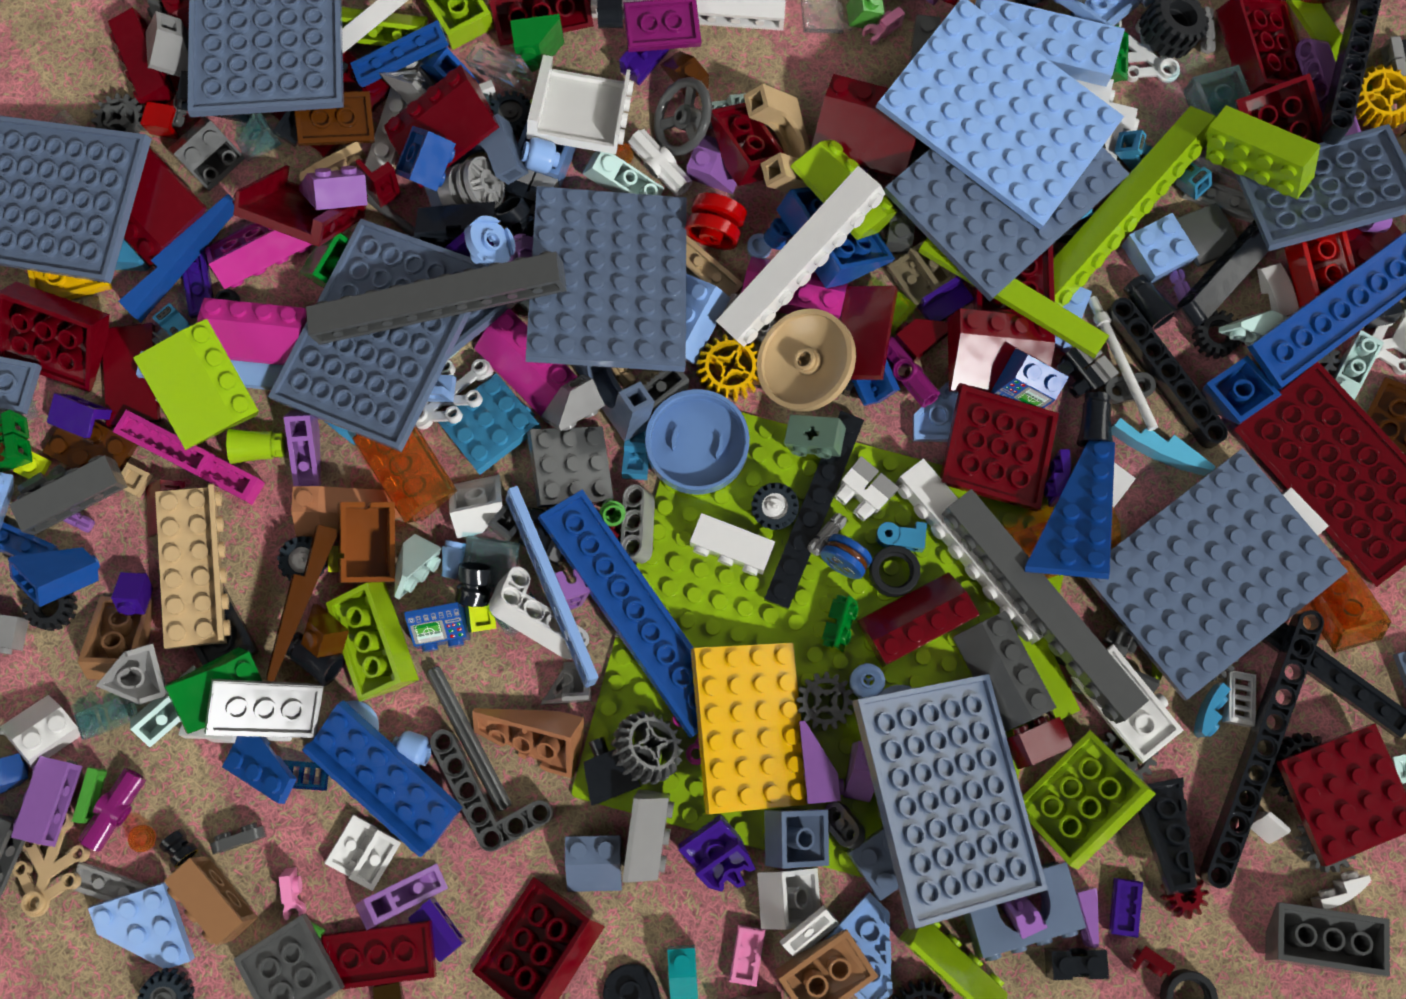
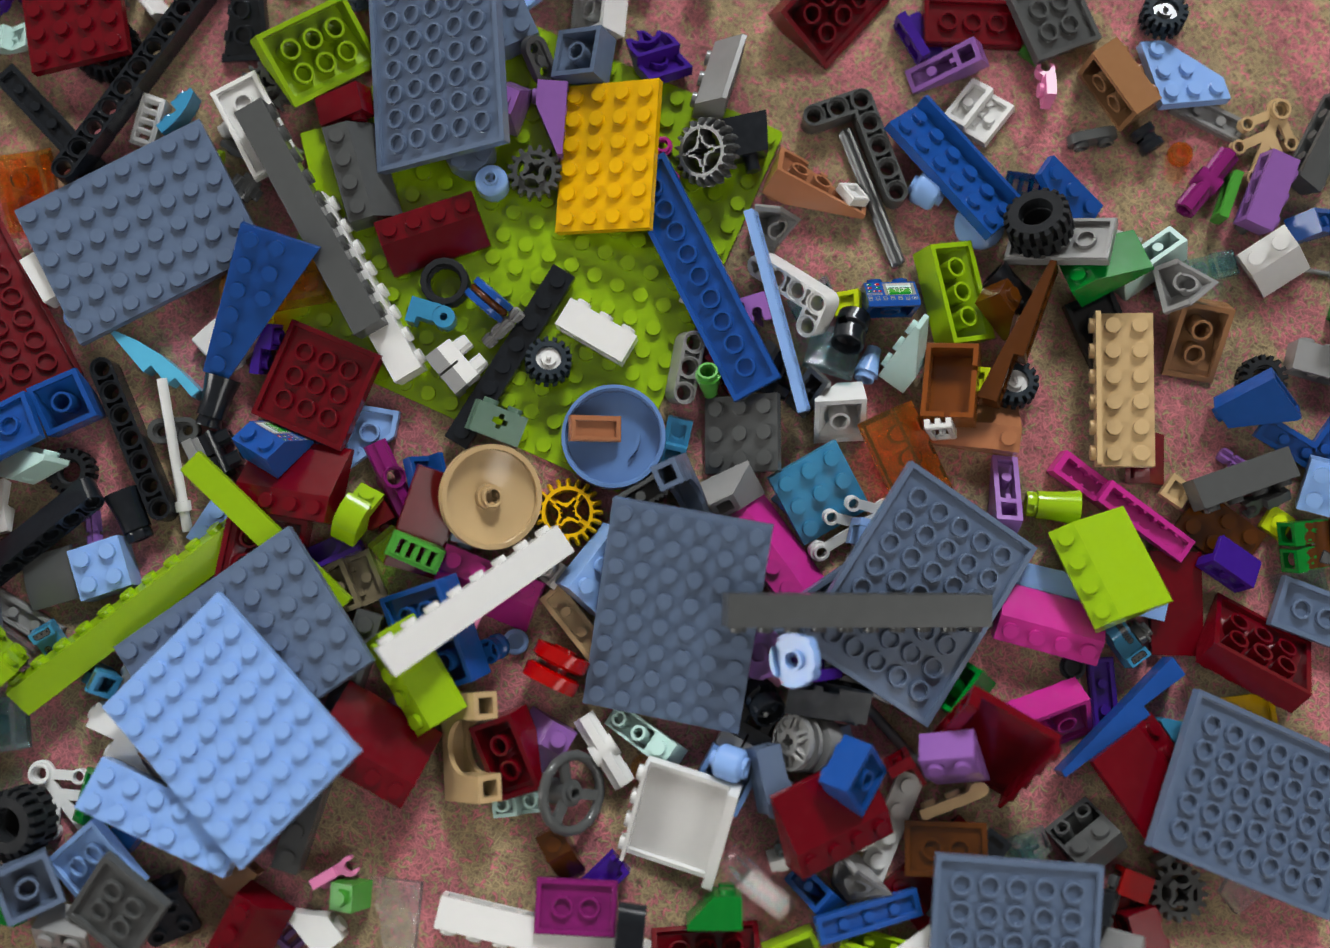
camera: 170 degrees left, 5 degrees up
dark purple brick [111,572,153,615] -> none
black wheel [489,90,531,139] -> none
sand blue slope [565,835,622,892] -> none
green hinge [821,594,859,652] -> none
none -> lime brick [330,482,384,547]
none -> bright green slope [384,529,446,575]
none -> nougat tile [568,415,621,443]
none -> white tile [835,183,870,207]
none -> white tile [924,417,957,441]
none -> black tyre [1003,187,1075,259]

